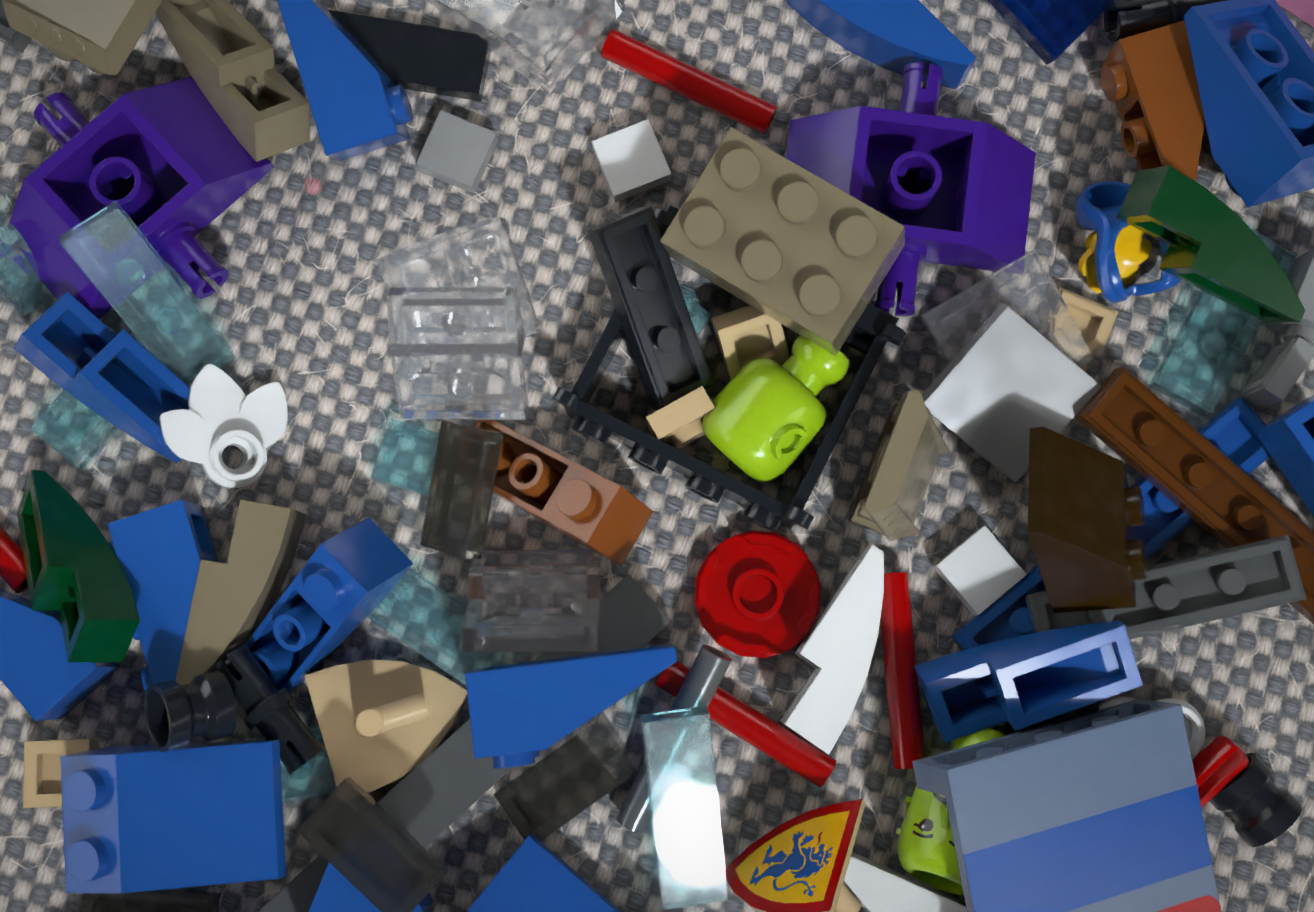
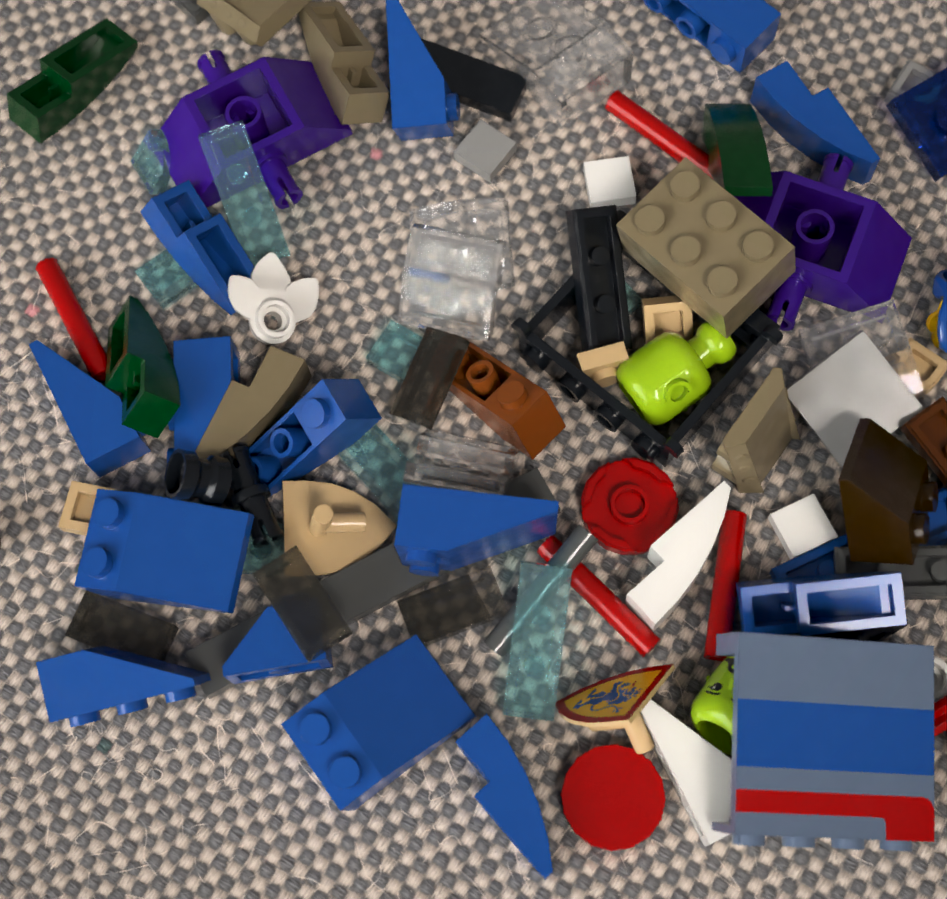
camera: 20 degrees right, 10 degrees down
none -> dark green slope [702,103,773,196]

